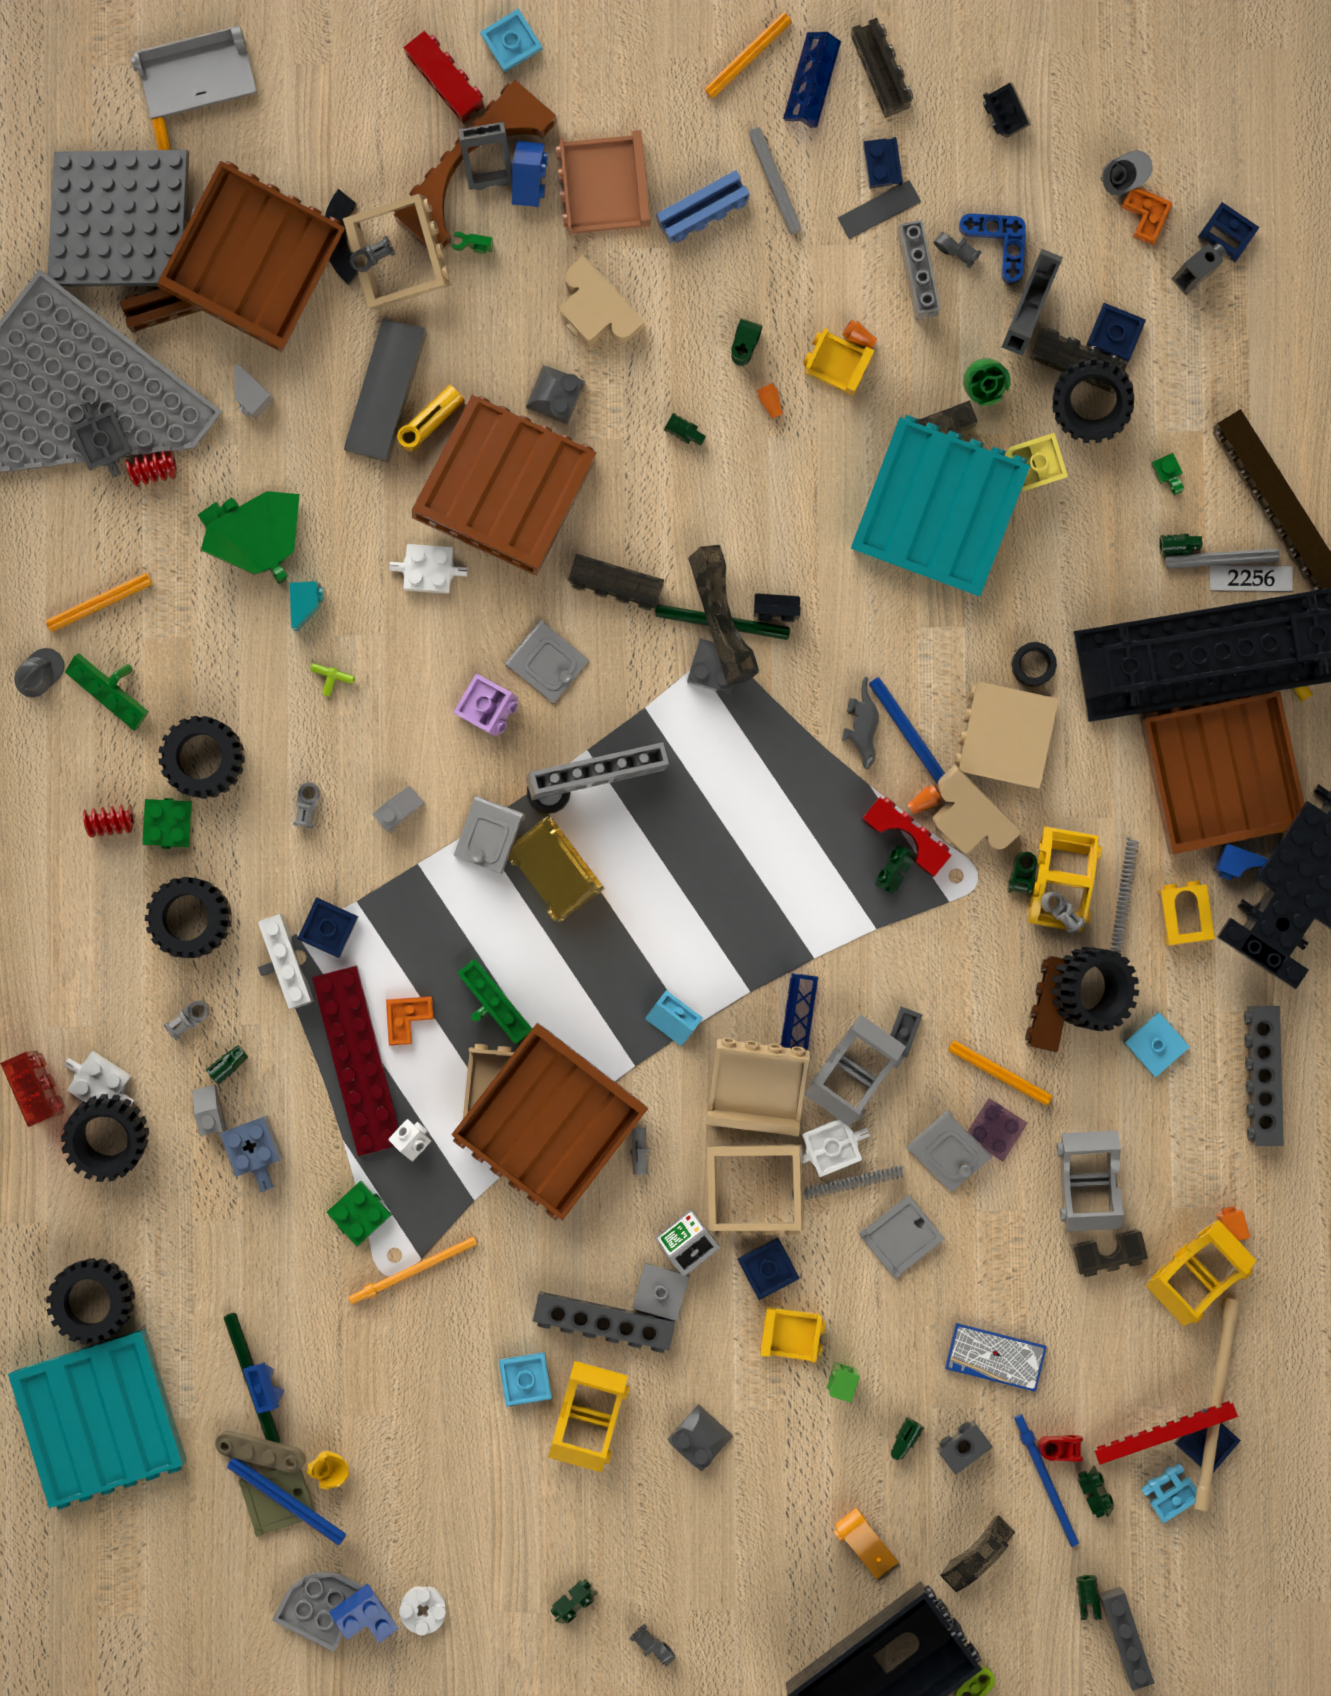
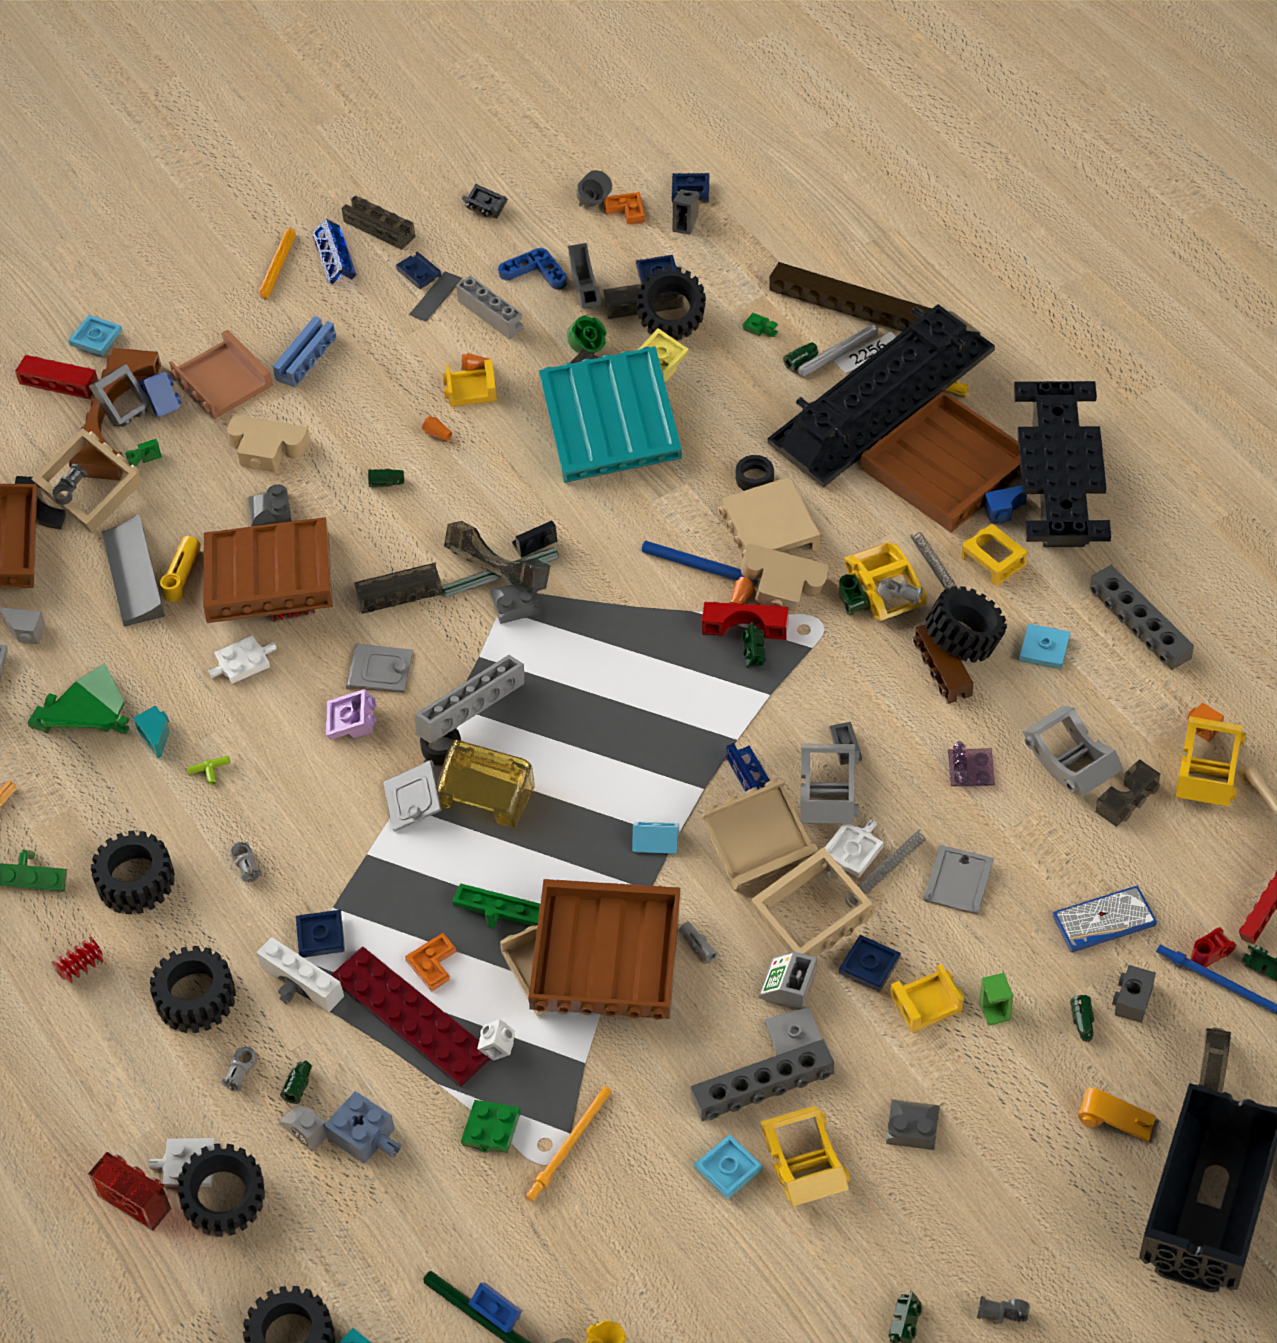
camera: 35 degrees left, 35 degrees down
green plate [142,798,192,849] -> none
light grey slope [372,786,425,833] -> none
dark green piece [731,318,763,366] -> none
light grey axle [749,127,801,234] -> none
dark grey animal [842,677,879,769] -> none
light grey container [906,1110,992,1192] -> none
dark grey connector [933,232,982,268] -> none
light orange axle [948,1041,1052,1106] -> none

